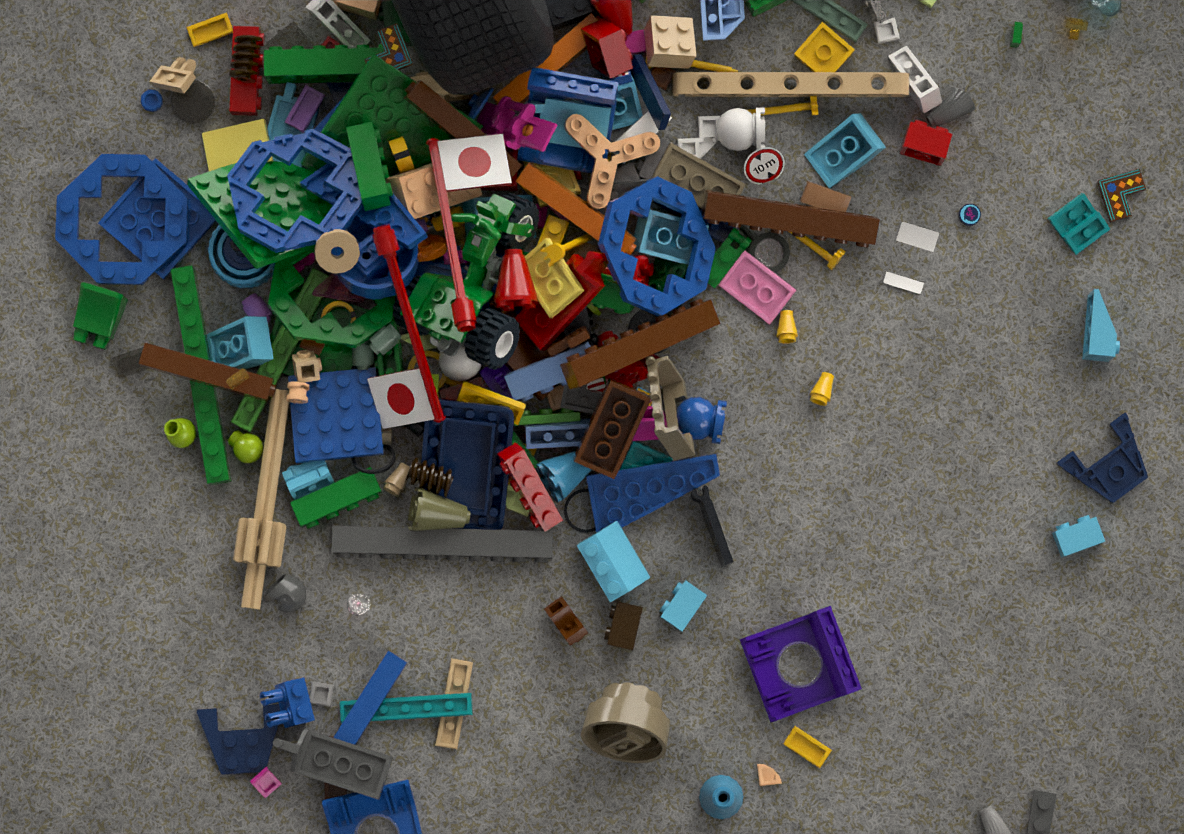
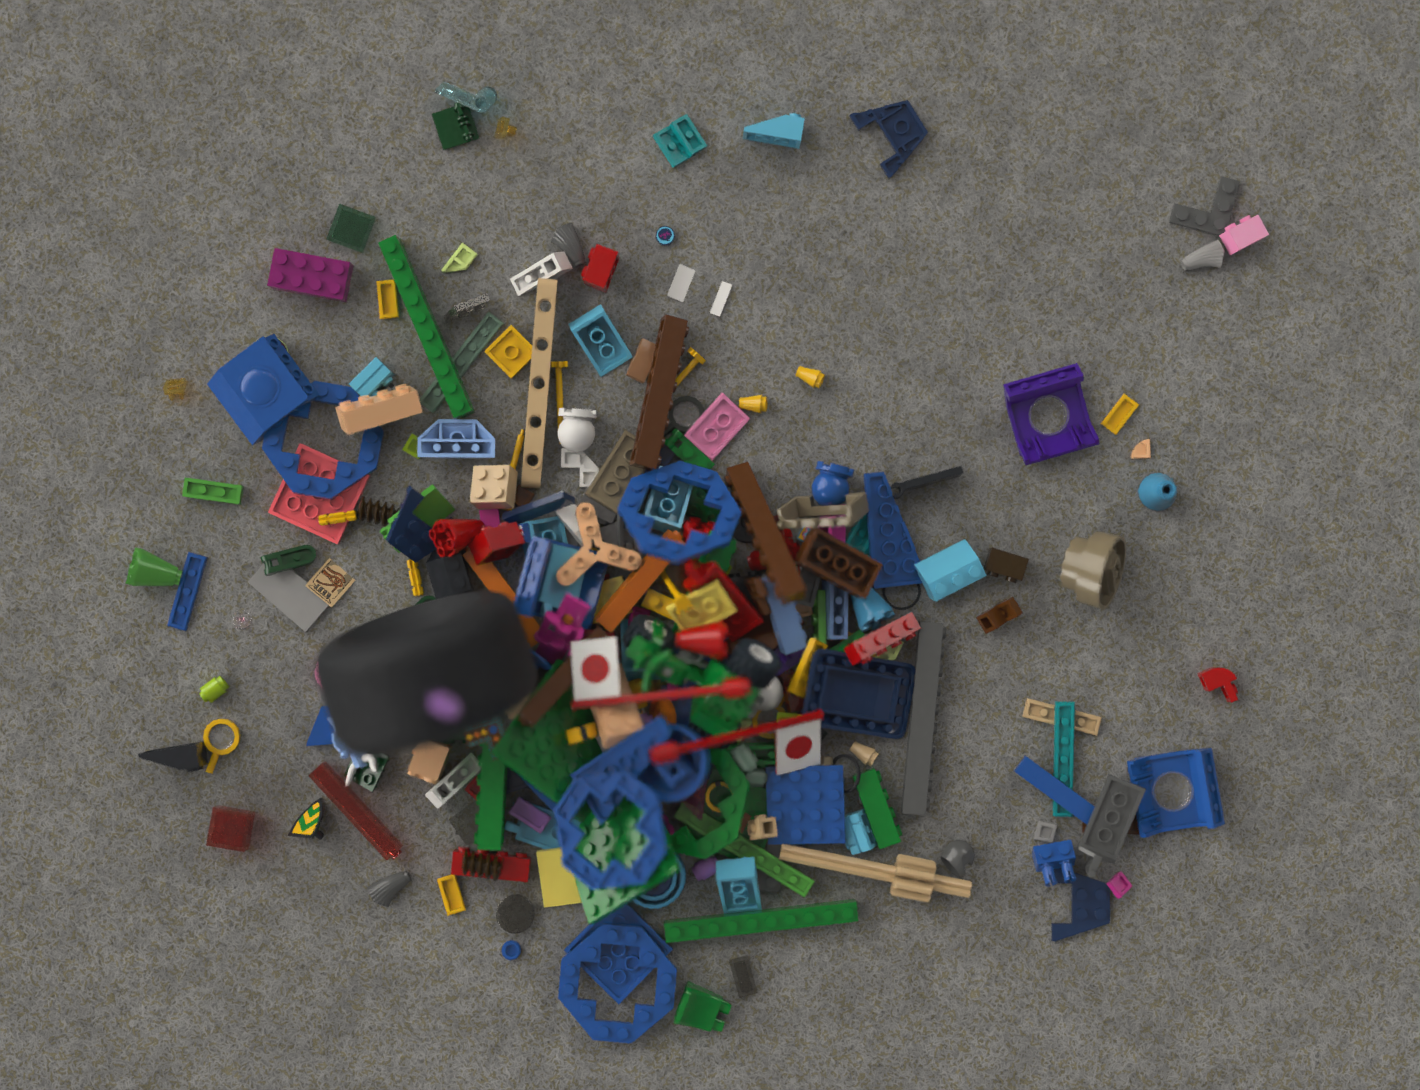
camera: 90 degrees left, 5 degrees up
reddish brown brick [139,343,277,402] -> none
tan hinge [149,57,197,94] -> none
lime piece [164,418,196,448] -> none
clear yellow tile [226,368,250,390] -> none
lime piece [228,430,264,463] -> none
light nougat wheel [286,382,309,404] -> none
tan tile [315,229,360,274] -> none
green brick [346,122,393,211] -> none
clear tile [347,593,370,616] -> none
dark brown piece [405,457,454,497] -> none
olive cone [408,487,471,531] -> none
medium azure brick [659,580,707,632] -> none
sticker [744,147,785,185] -> none
white tile [873,18,900,44] -> none
green tile [1010,22,1023,48] -> none
medium azure brick [1052,515,1105,558] -> none
reddish brown tile [1097,169,1146,222] -> none

